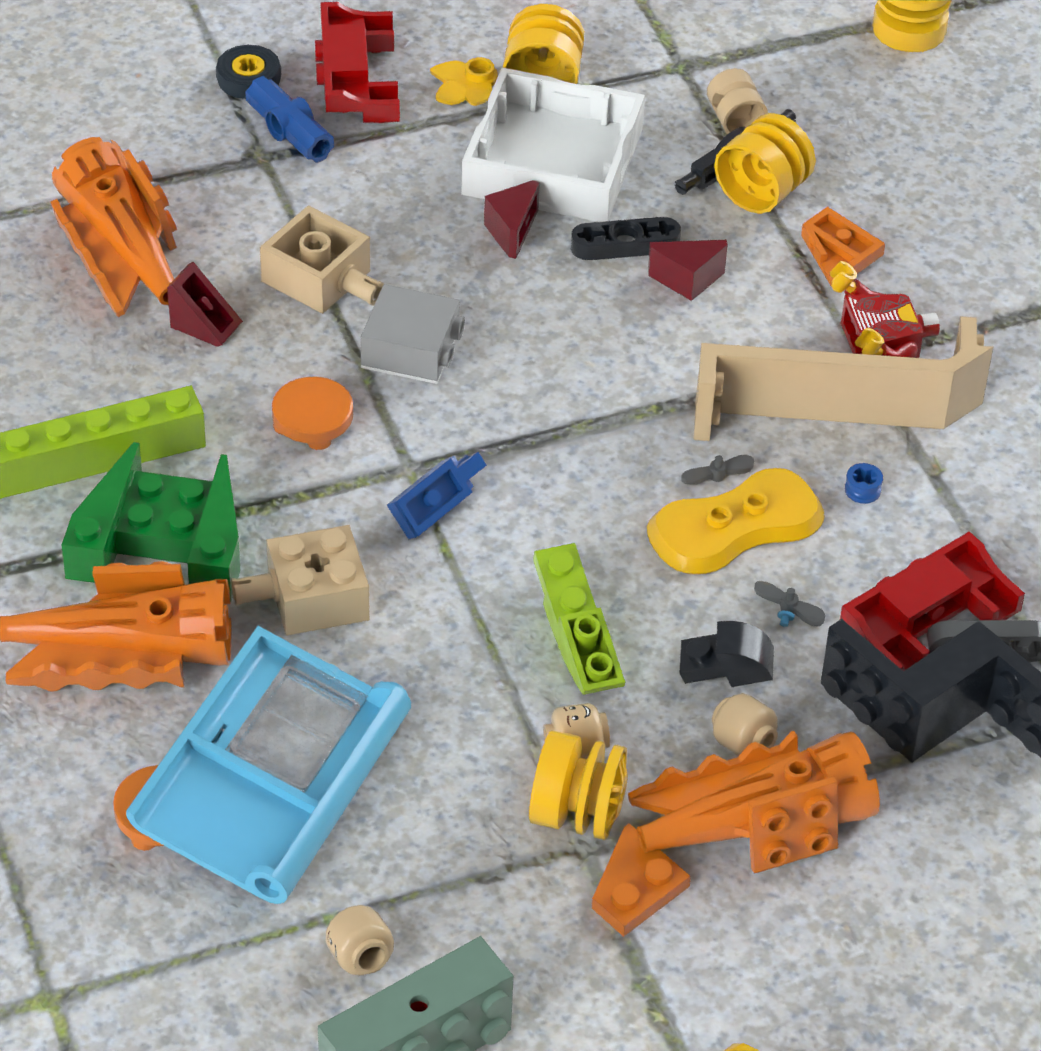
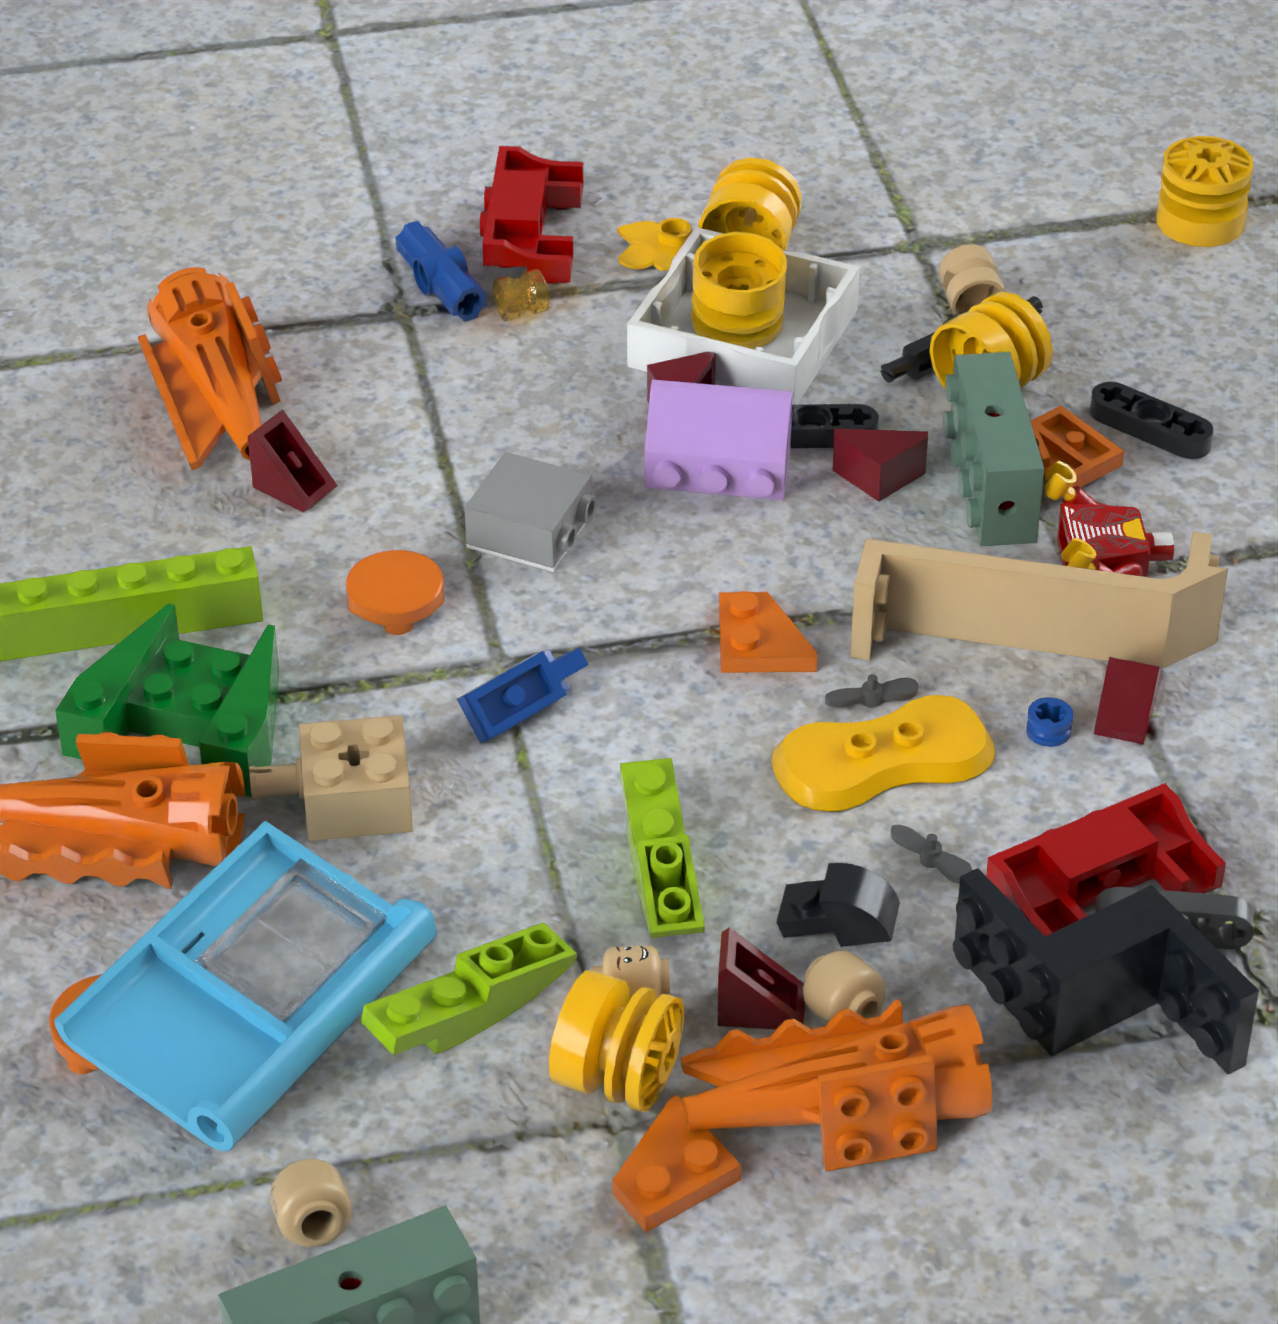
camera: 10 degrees right, 5 degrees down
black bush [216,44,282,99] -> none
tan brick [260,205,384,314] -> none
dark azure piece [777,610,795,627] -> none
none -> lime slope [361,922,577,1055]
none -> clear yellow wheel [493,269,550,321]
none -> lavender slope [644,380,793,500]
none -> yellow wheel [691,232,787,349]
none -> dark red slope [717,927,805,1030]
none -> orange wing [719,591,817,673]
none -> sand green brick [943,352,1044,547]
none -> black beam [1090,382,1214,459]
none -> dark red slope [1094,657,1164,744]

